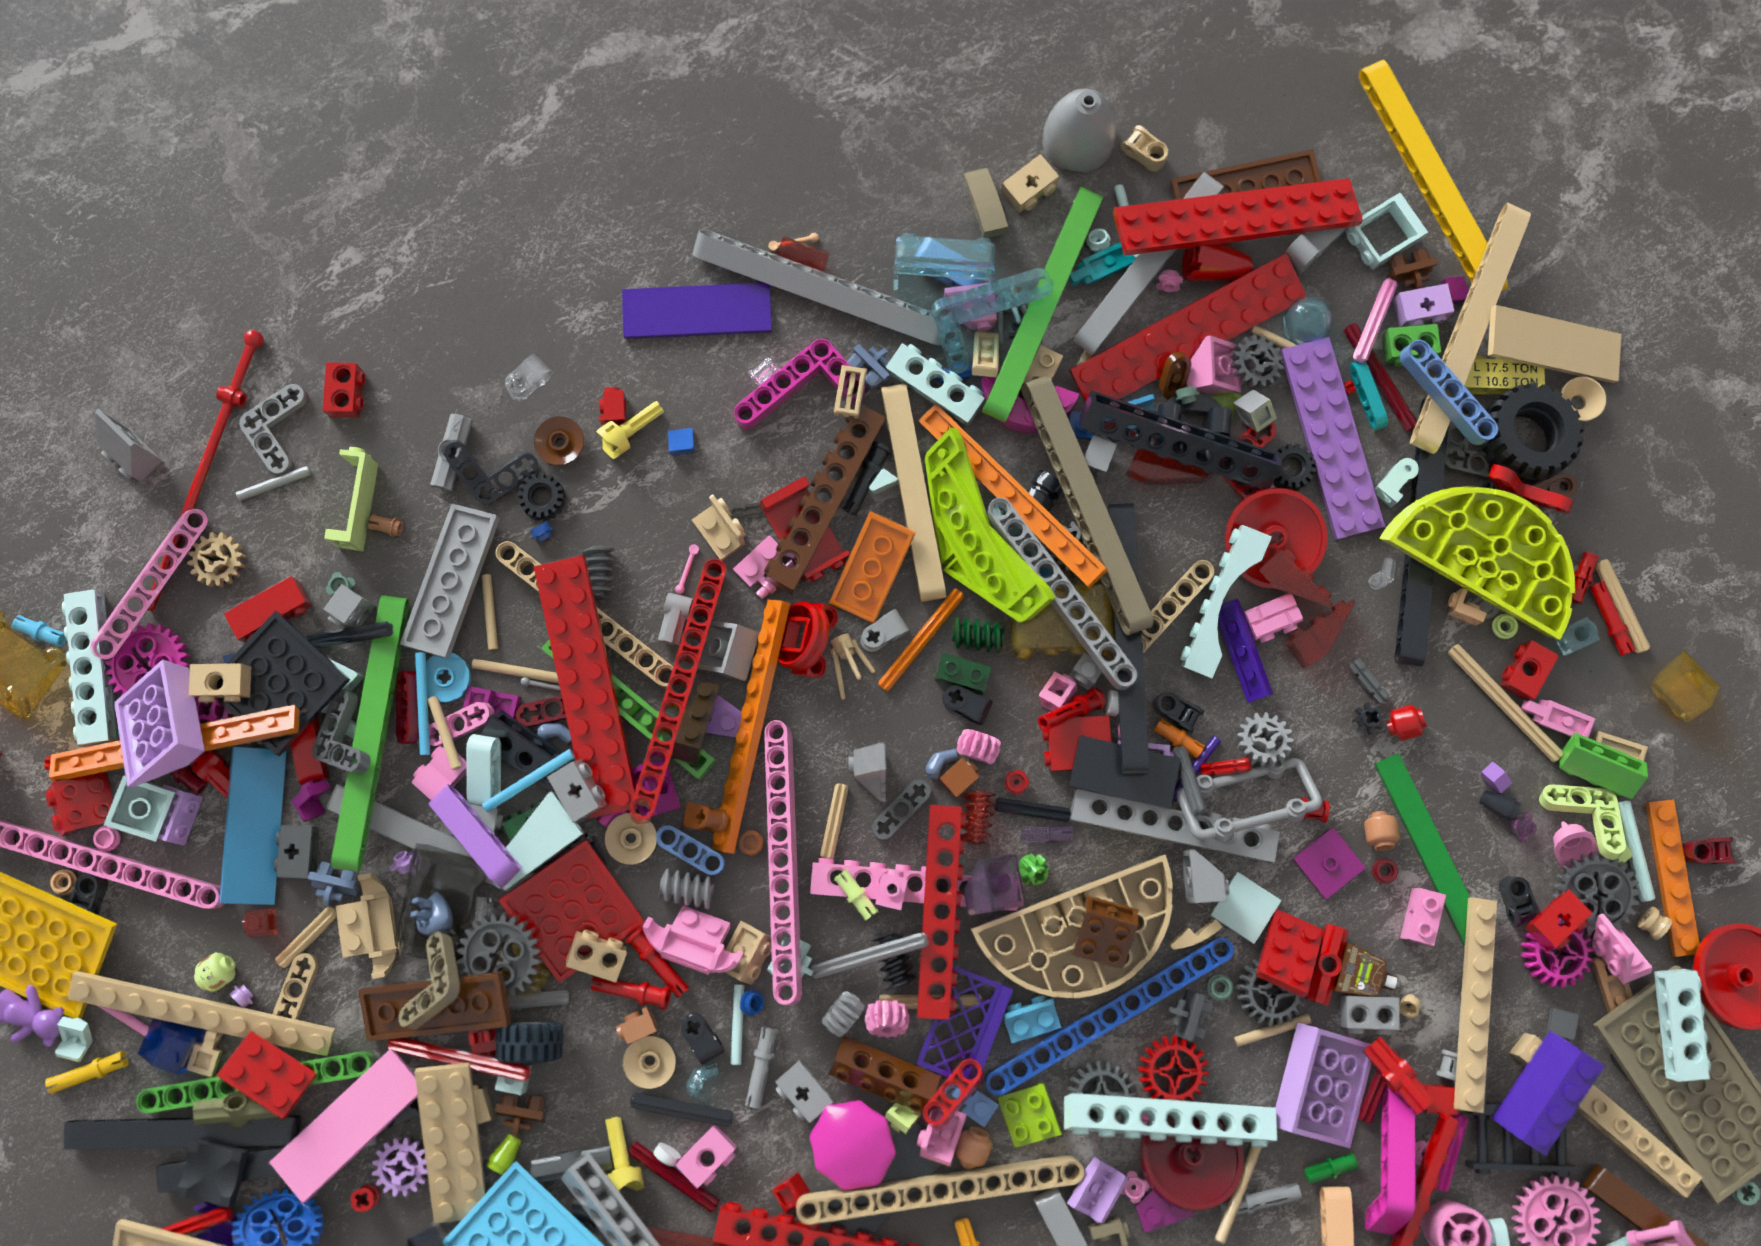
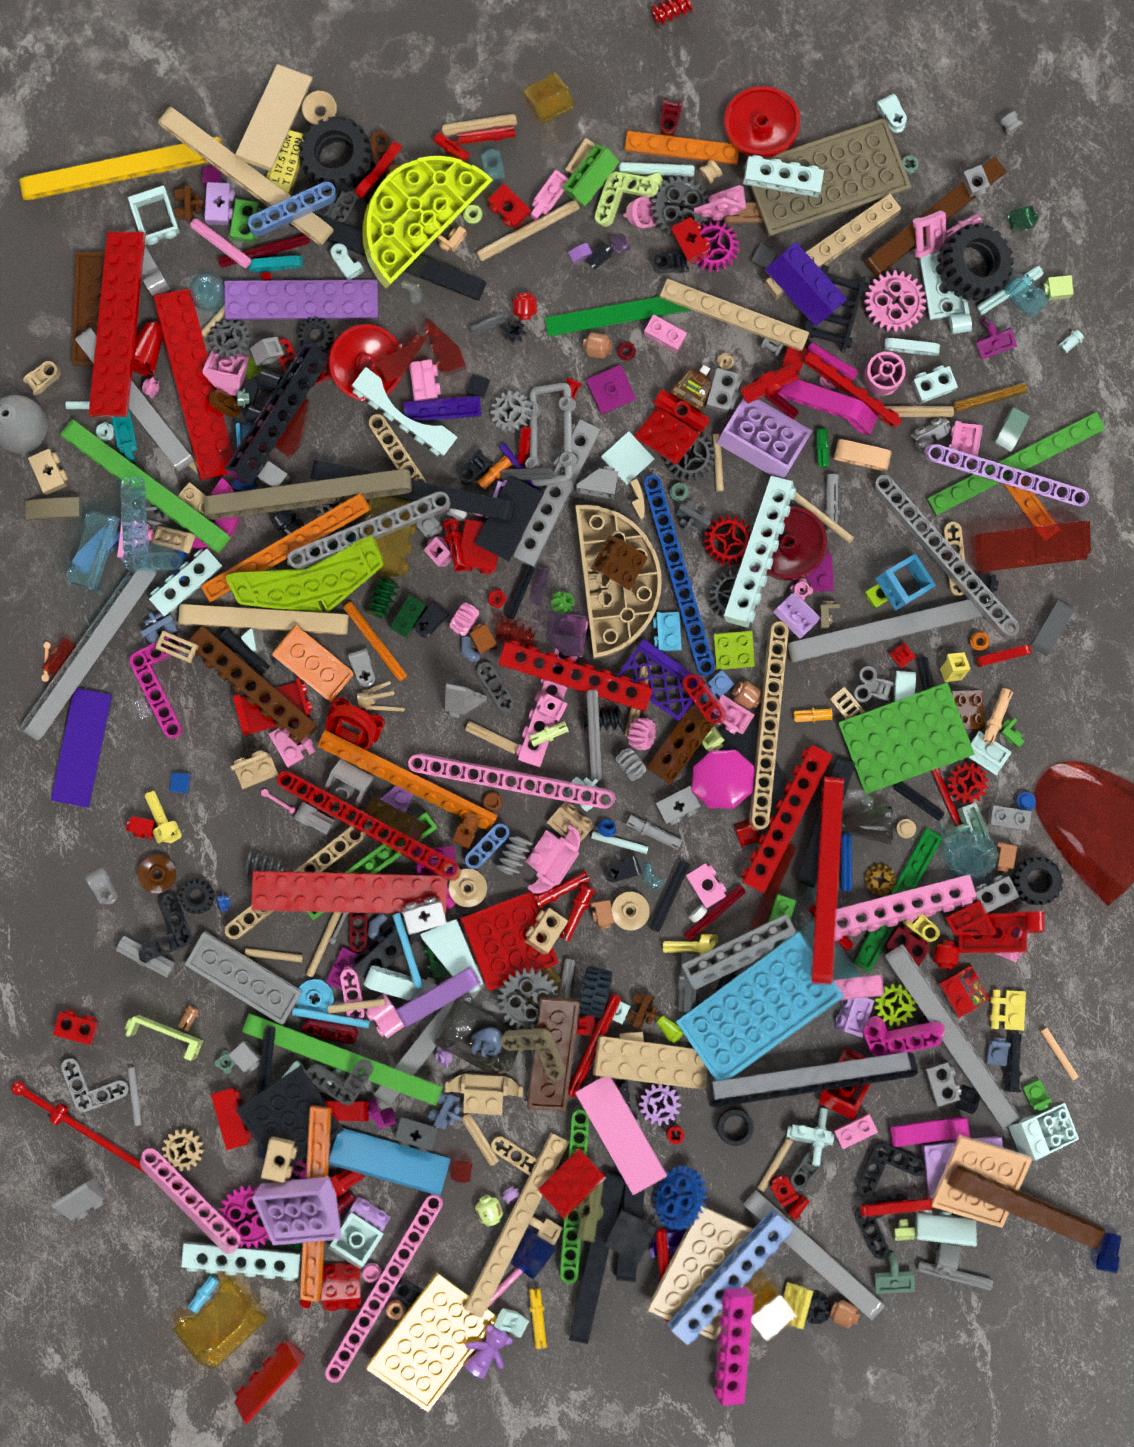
camera: 70 degrees left, 5 degrees up
none -> black plate [466,374,490,399]

